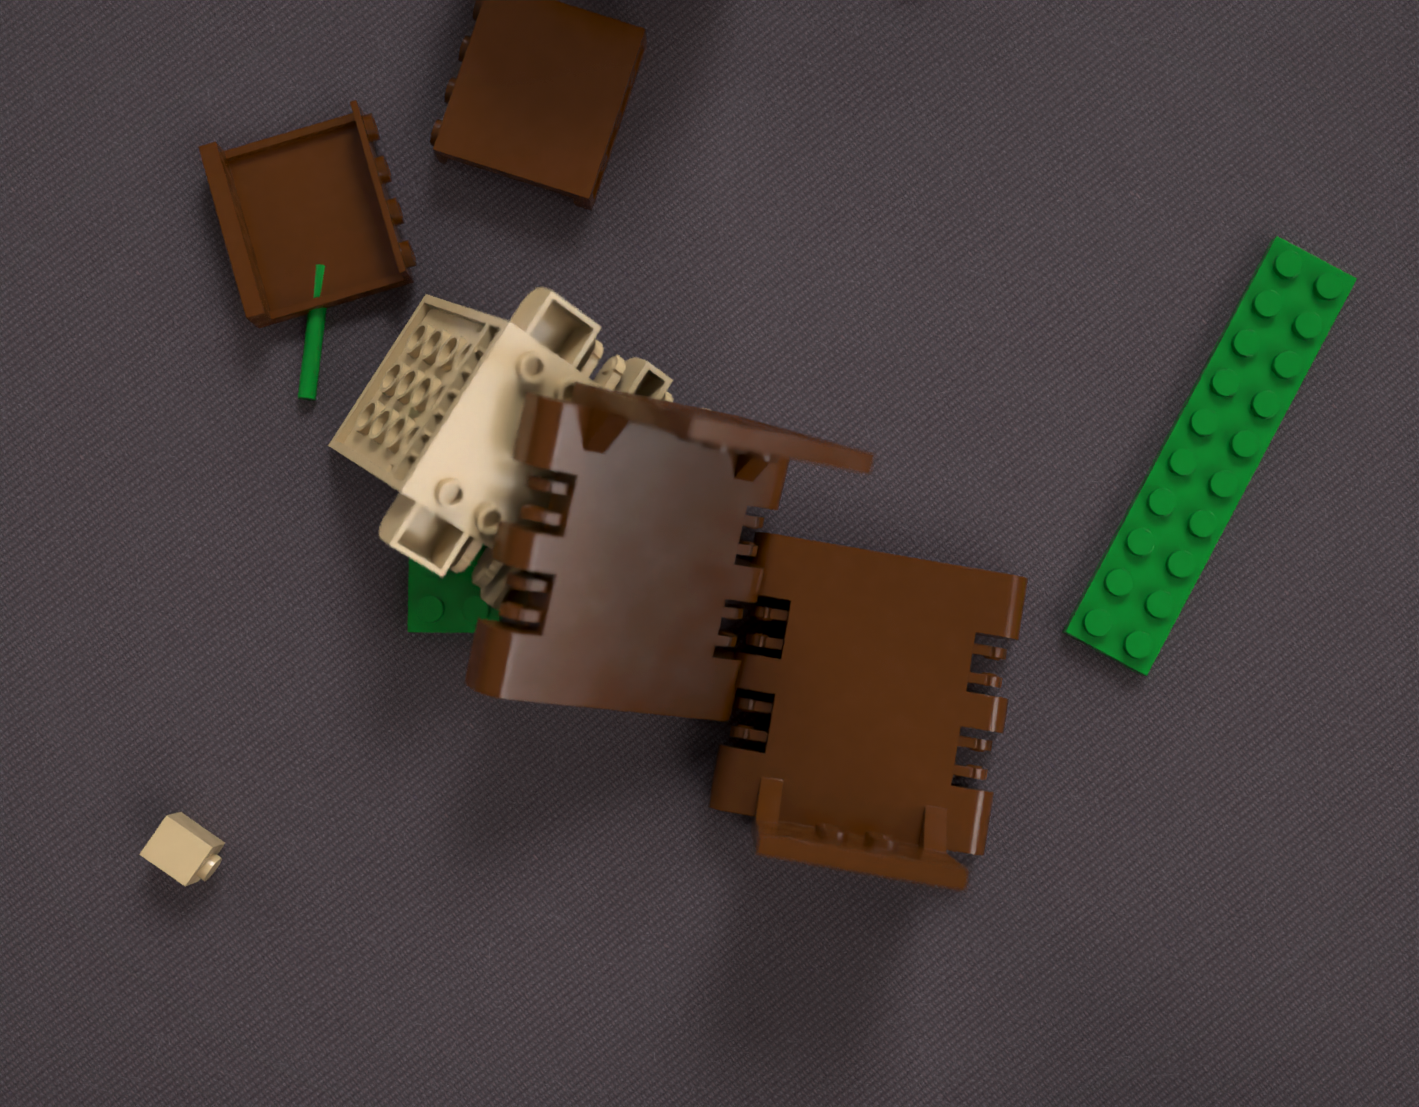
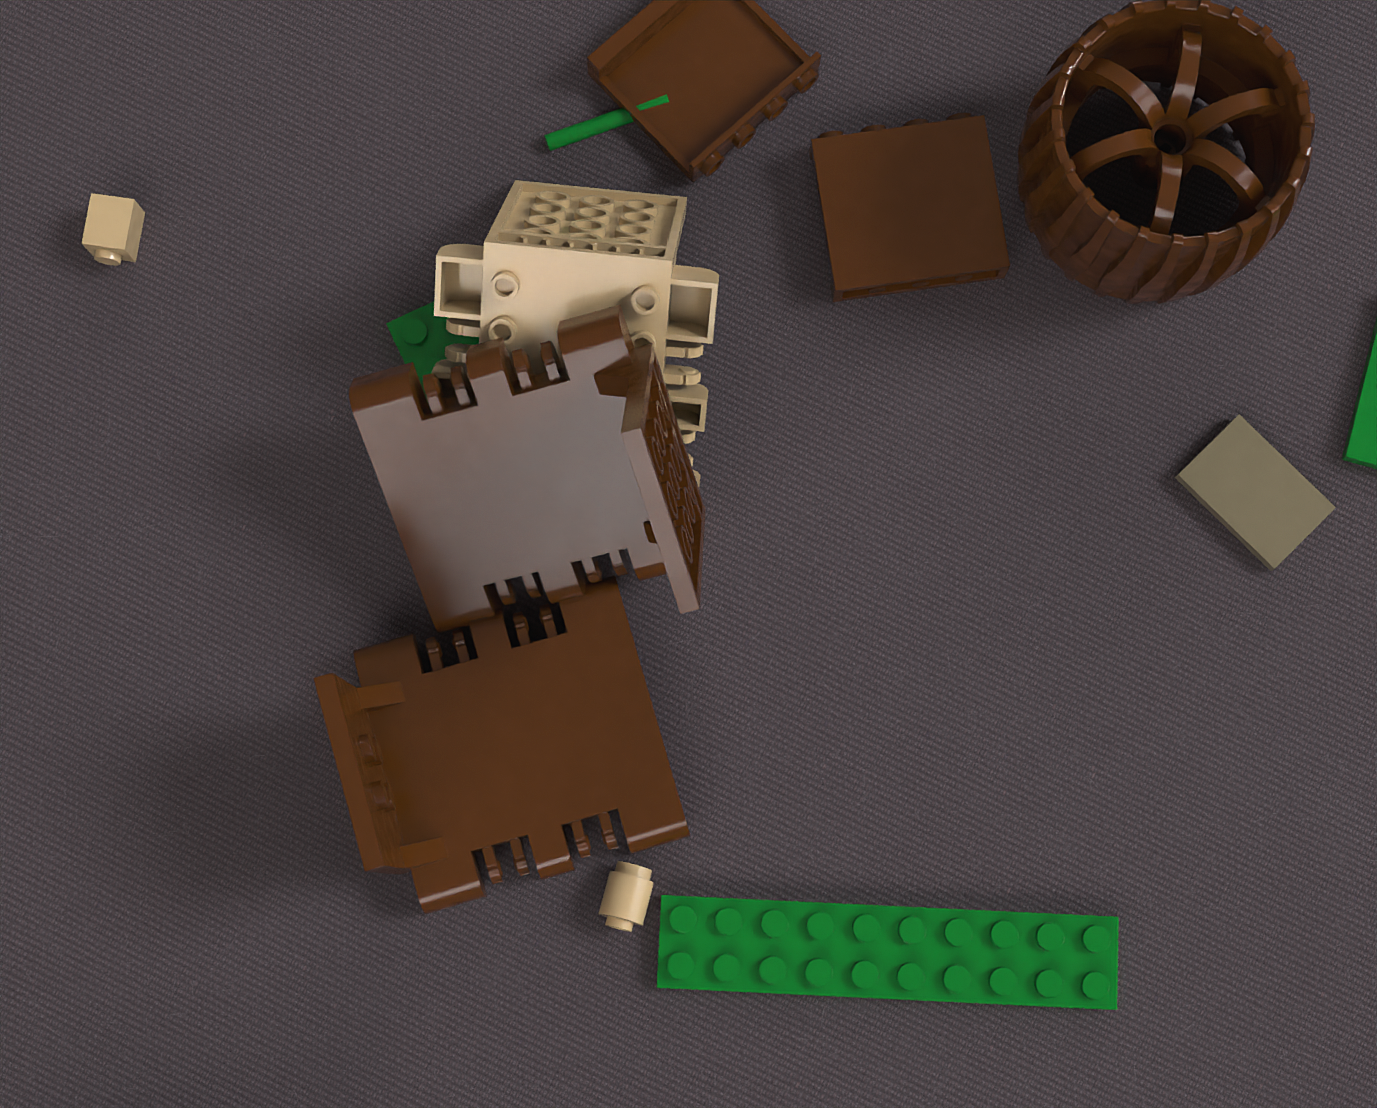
camera: 65 degrees right, 5 degrees down
none -> tan brick [598,861,654,932]

